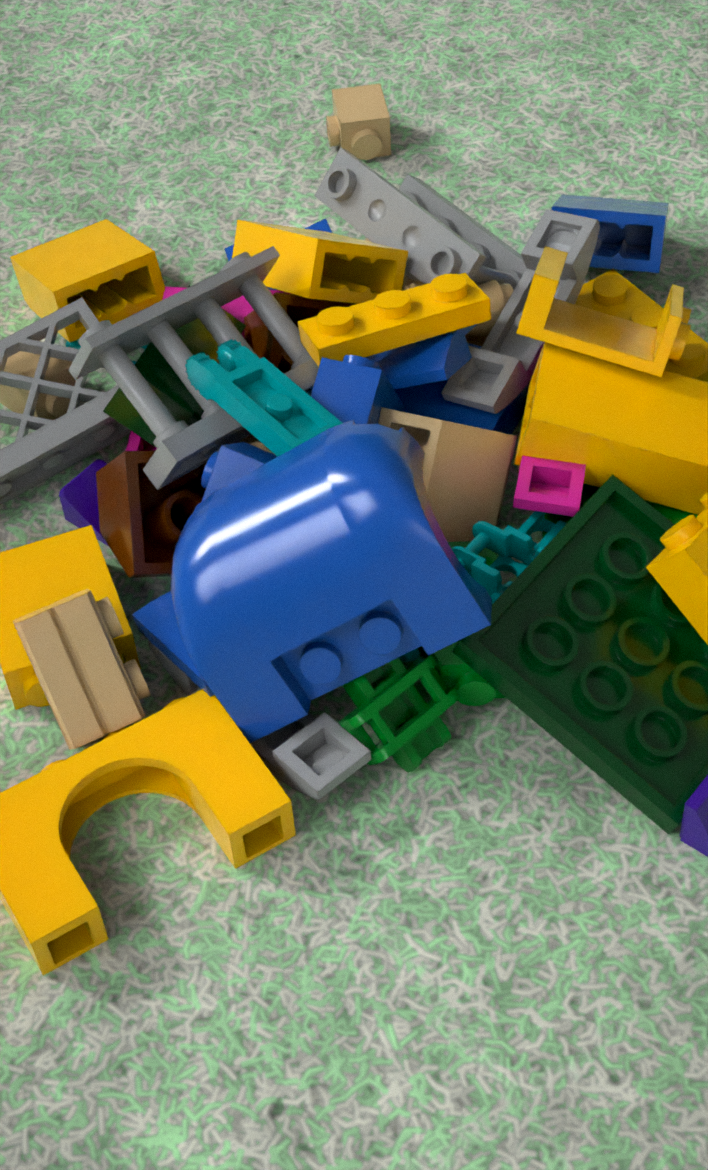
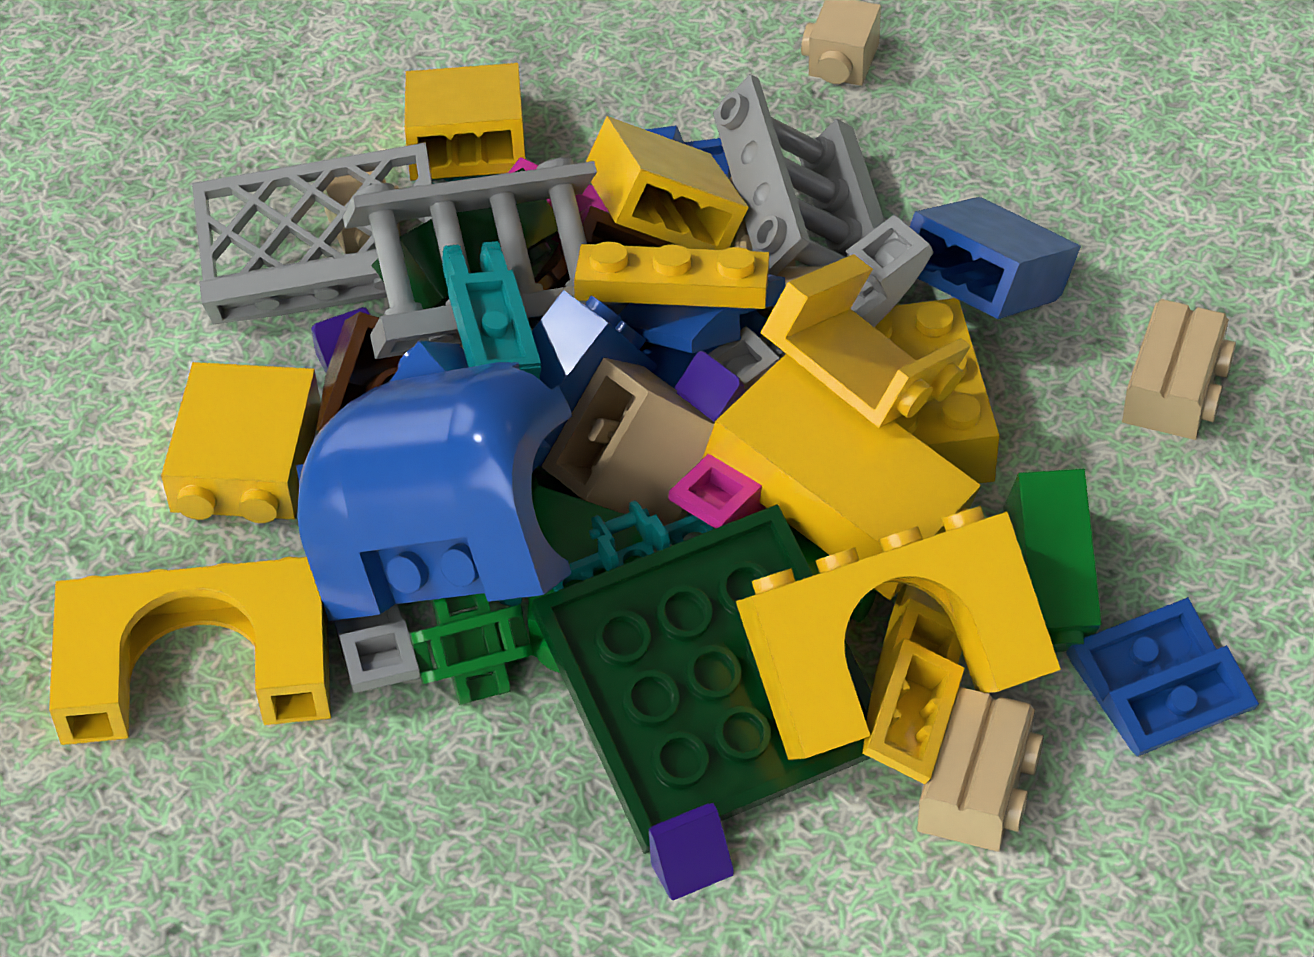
camera: 25 degrees right, 0 degrees up
tan brick [13,589,151,750] -> none
none -> dark purple slope [675,351,746,422]

